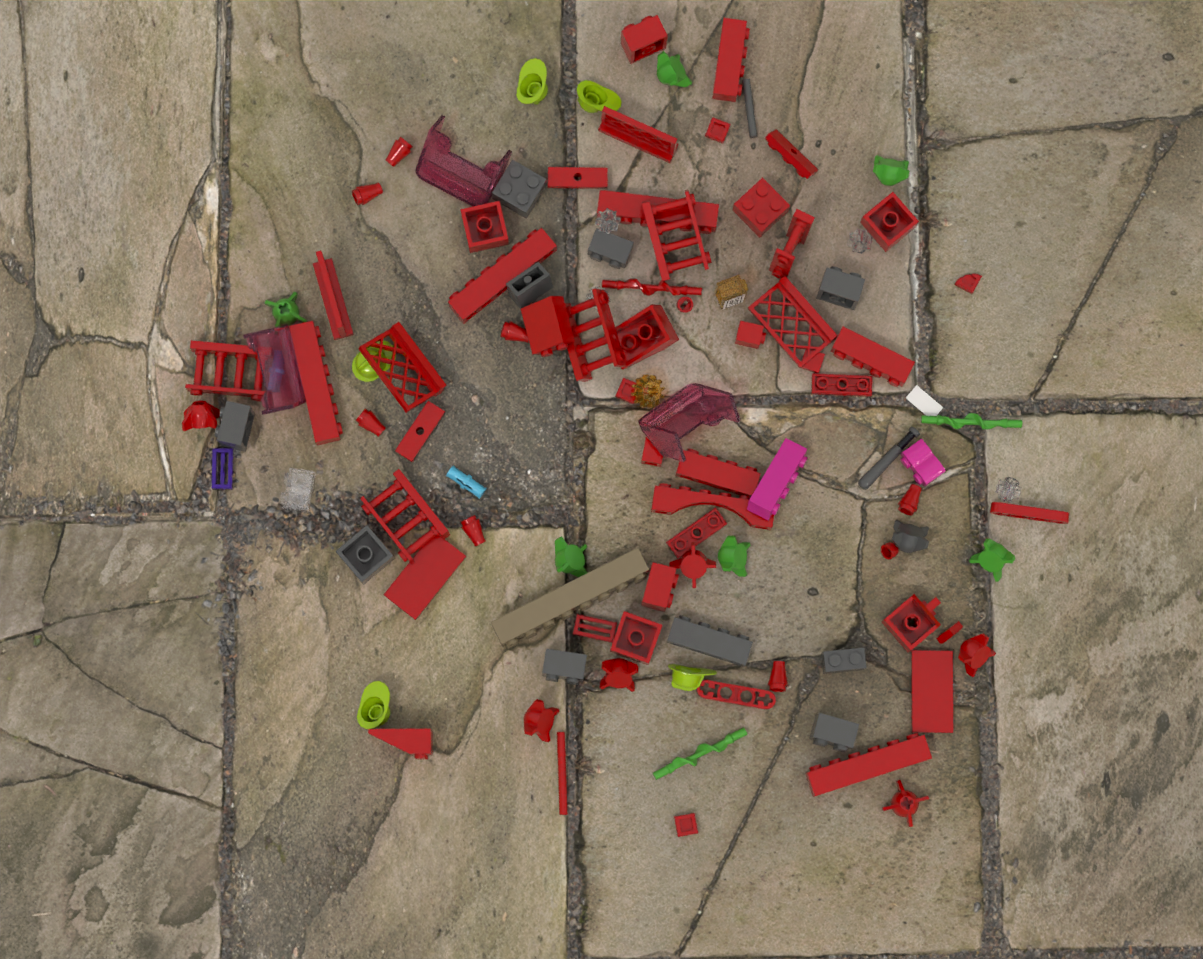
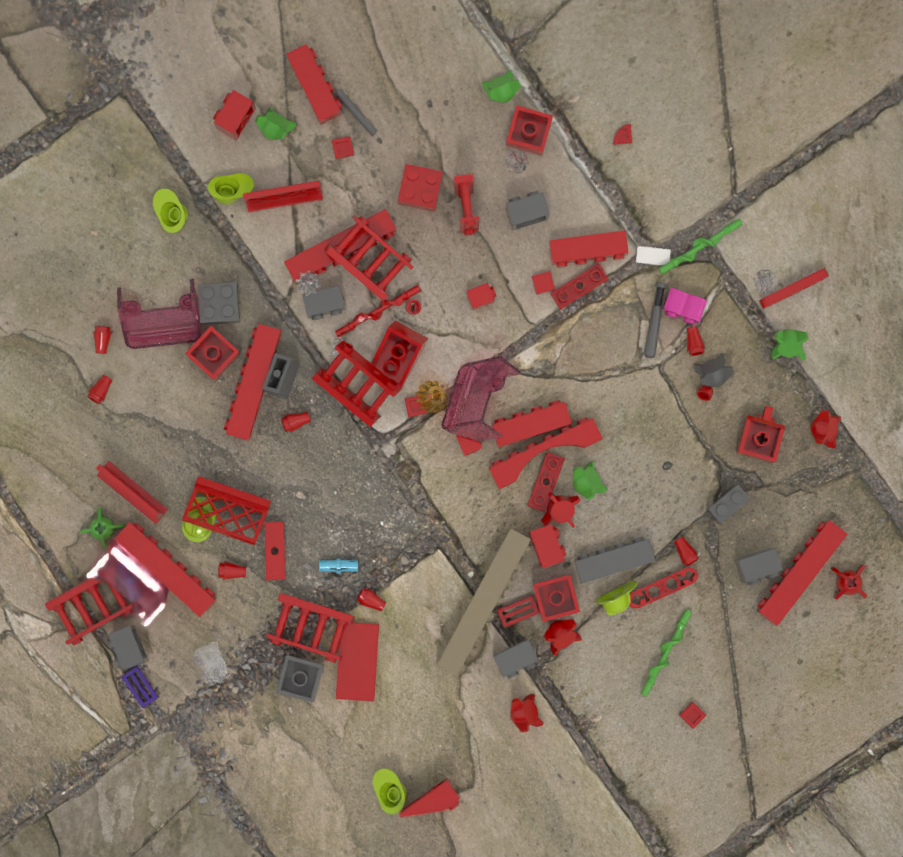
camera: 30 degrees left, 5 degrees up
red piece [182,400,220,431] -> none
red brick [521,296,575,357] -> none
red tile [548,167,608,189] -> none
bright green piece [555,536,587,577] -> none
red bar [557,732,568,815] -> none
clear yellow brick [714,275,748,310] -> none
dark pink brick [747,438,808,521] -> none
red fence [748,276,838,368] -> none
red tile [765,129,819,179] -> none
red tile [911,650,953,733] -> none
red tile [936,621,963,644] -> none

